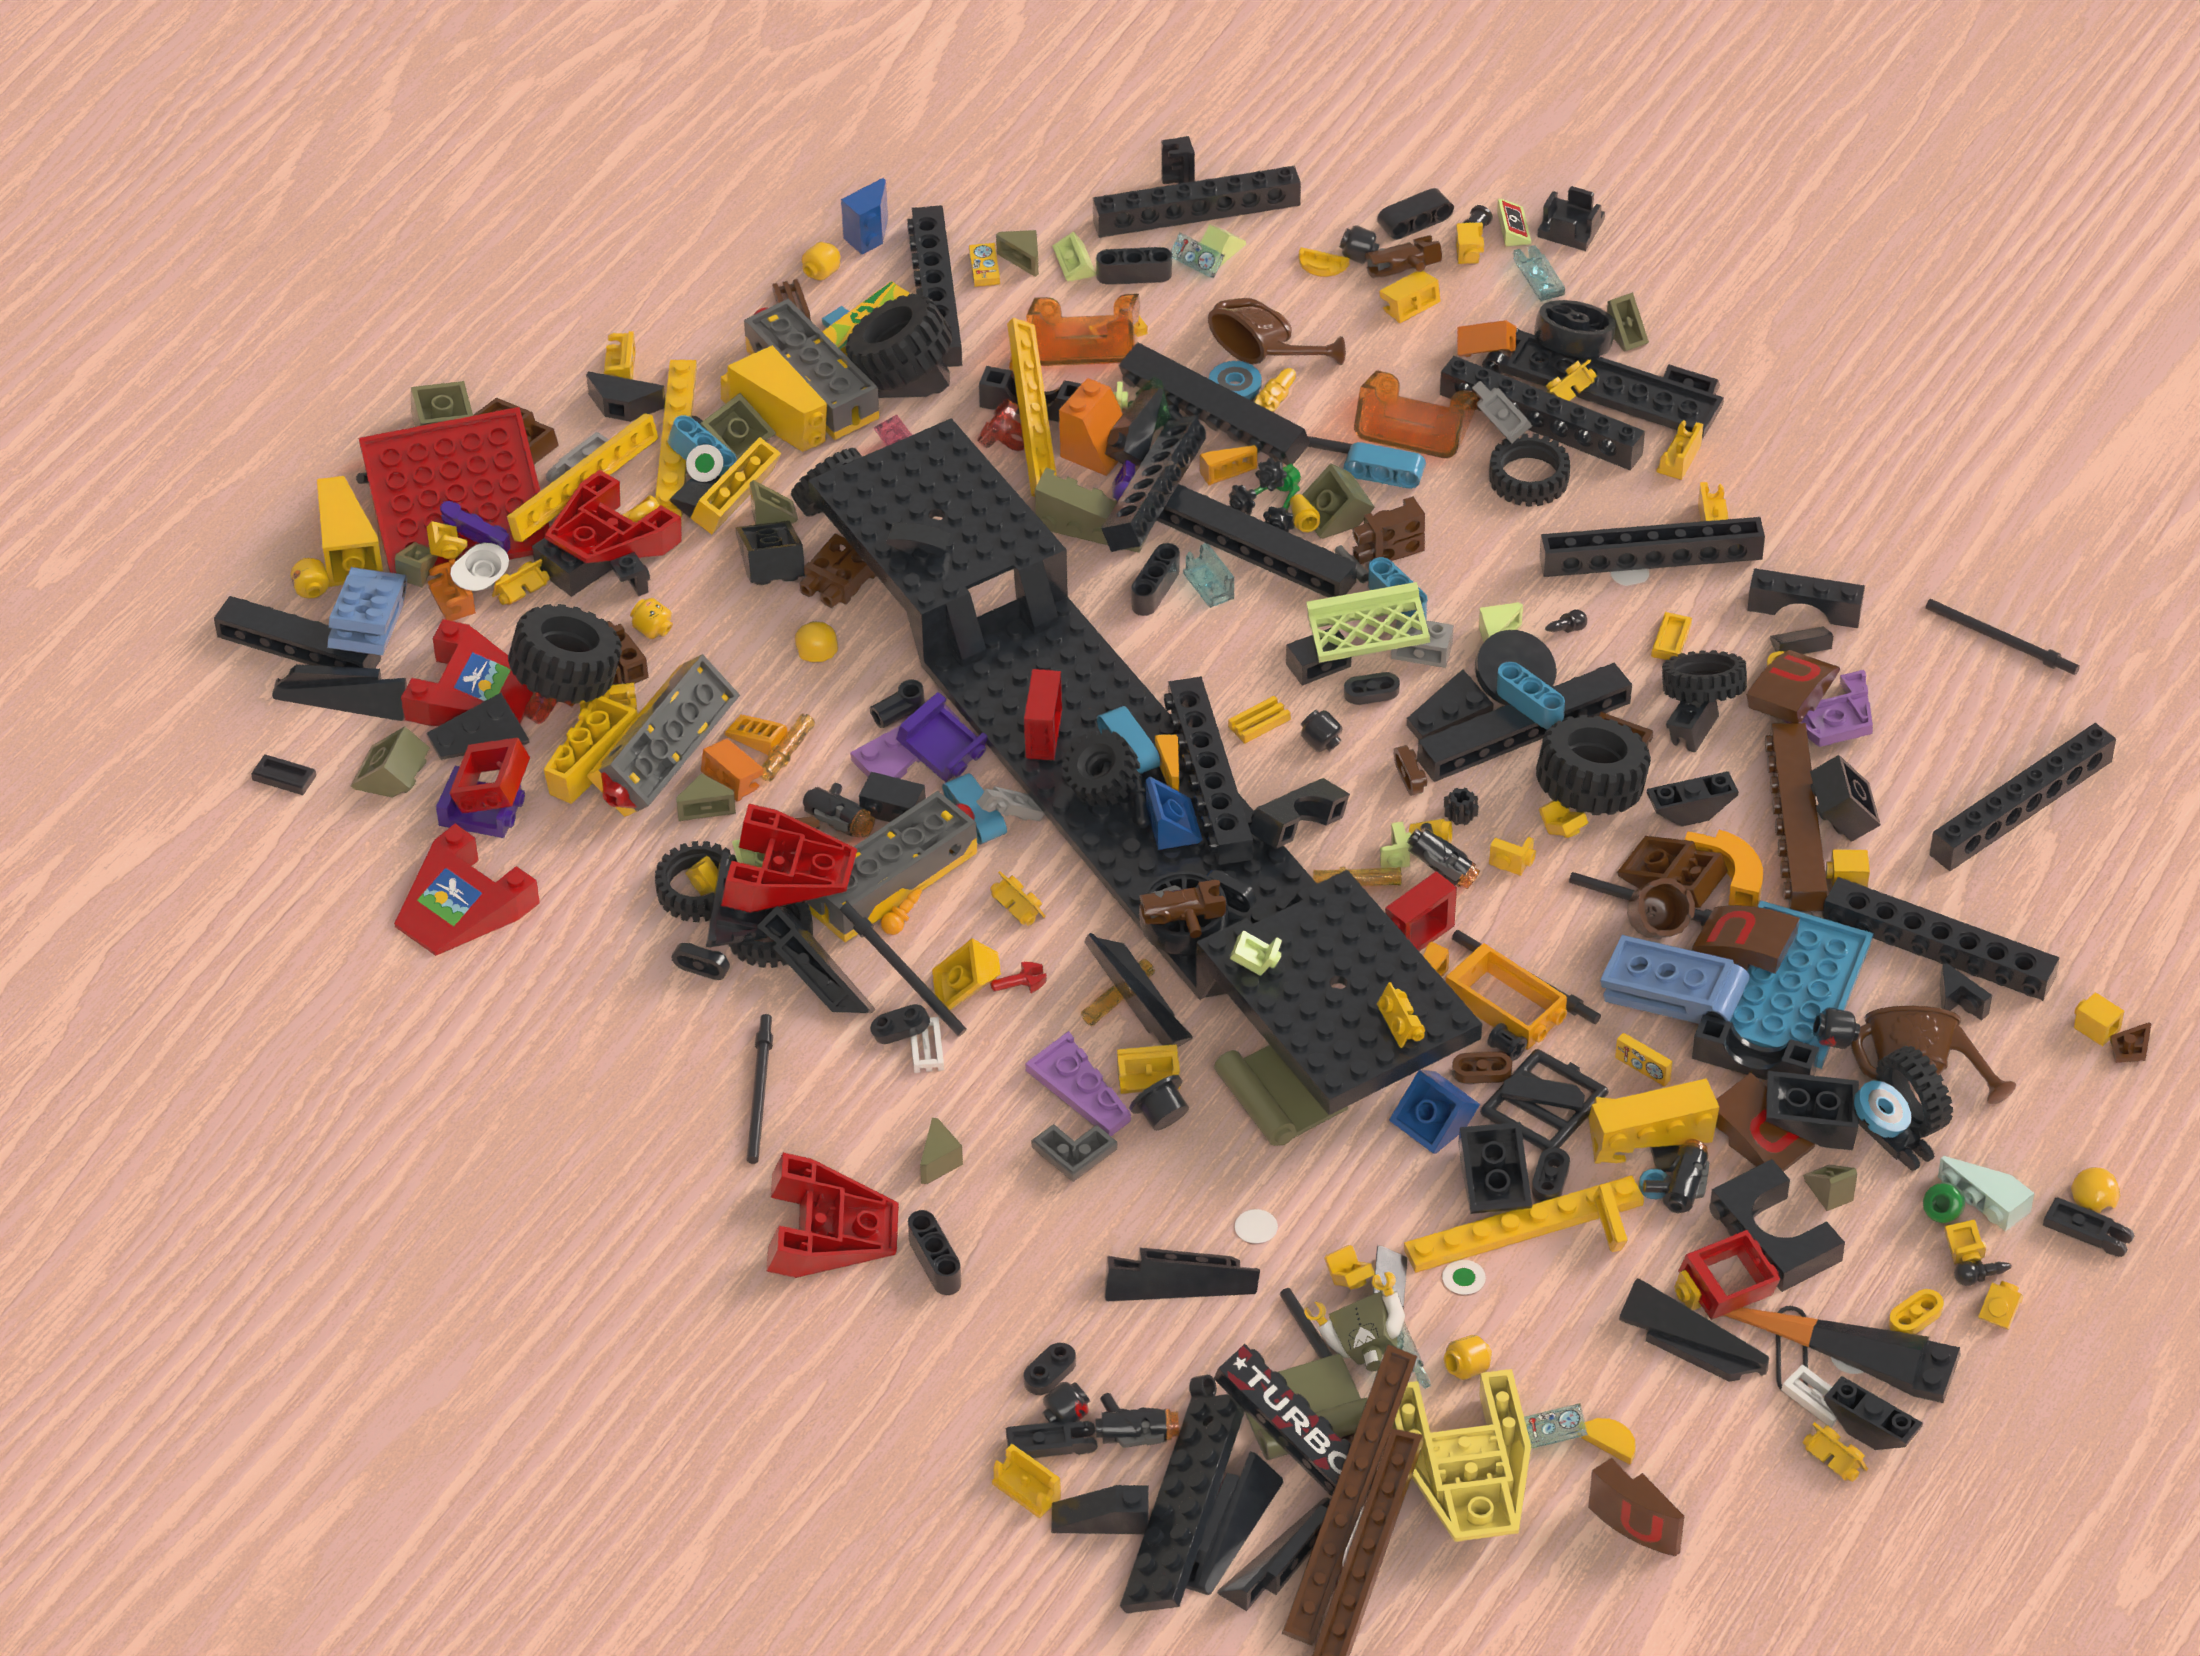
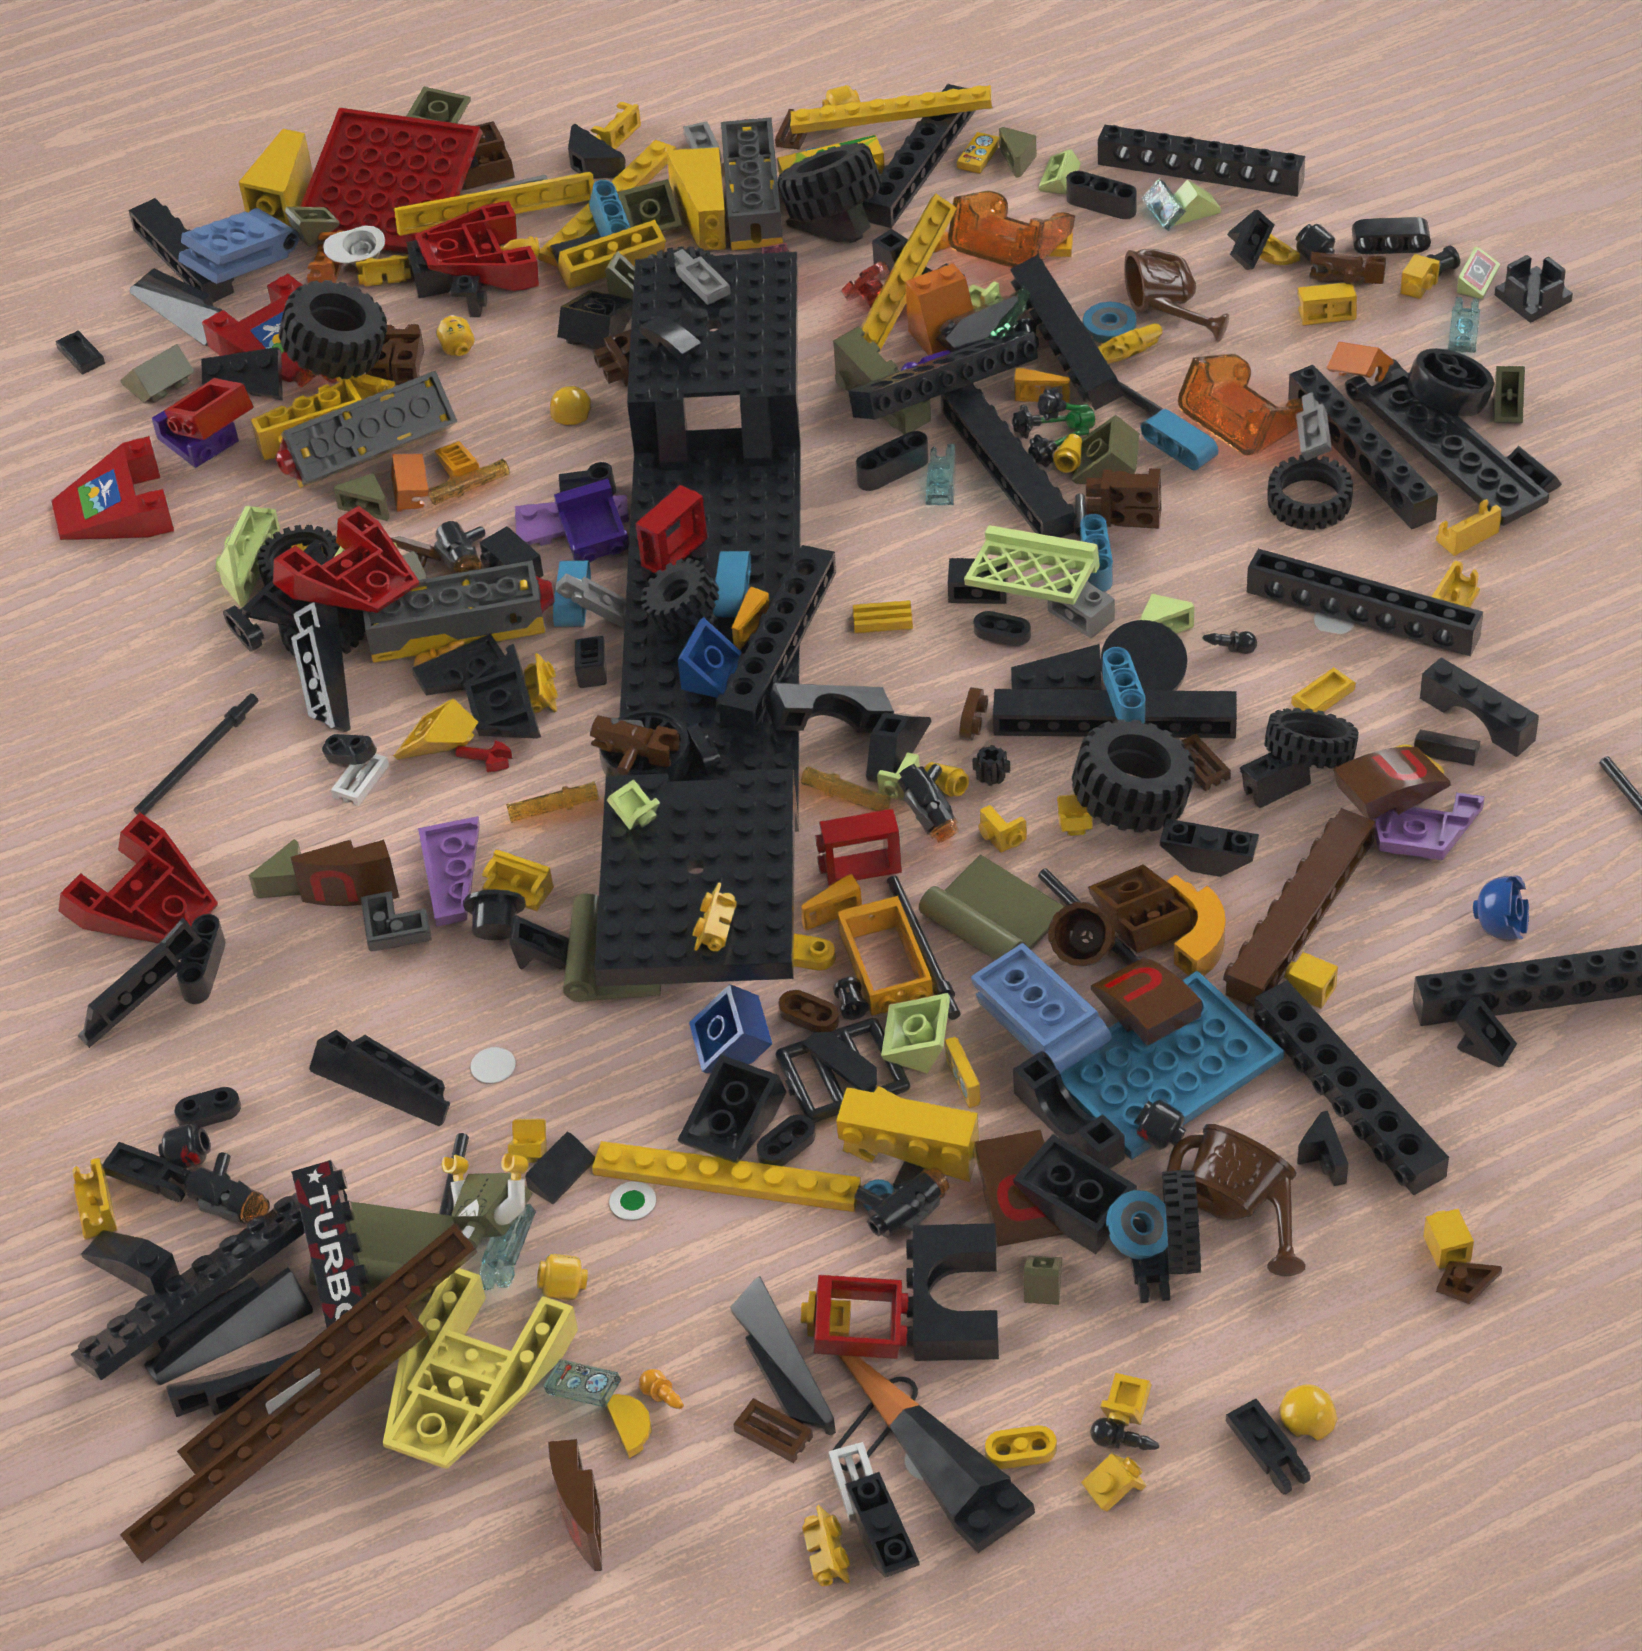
camera: 35 degrees right, 0 degrees up
yellow head [290,558,330,599] -> none
yellow bracket [427,521,467,559] -> none
dark purple hinge [440,500,510,553] -> none
white sticker [686,445,723,482] -> none
black bar [840,902,967,1037] -> none
blue slope [841,178,888,255] -> none
black wedge [1084,933,1193,1048] -> none
black hinge [1161,136,1195,184] -> none
black head [1300,709,1343,752] -> none
yellow hinge [1546,360,1596,401] -> none
yellow tile [1593,1183,1628,1252] -> none
black brick [1810,755,1881,842] -> none
green head [1923,1182,1965,1223] -> none
light aqua slope [1938,1156,2034,1231] -> none
none -> black wedge [78,918,202,1048]
none -> yellowish green wedge [216,506,280,607]
none -> reddish brown slope [290,839,400,906]
none -> black wing [412,633,504,696]
none -> black wing [464,644,541,739]
none -> black slope [509,915,569,970]
none -> black slope [575,636,607,688]
none -> light orange bar [639,1369,684,1409]
none -> light grey hinge [674,249,731,305]
none -> light grey hinge [683,121,721,160]
none -> reddish brown tile [733,1398,813,1463]
none -> yellow plate [790,85,992,134]
none -> black slope [866,713,932,782]
none -> yellowish green slope [881,993,950,1073]
none -> olive door [919,854,1064,960]
none -> black slope [1227,210,1275,270]
none -> black slope [1455,996,1517,1067]
none -> blue cylinder [1473,875,1529,940]

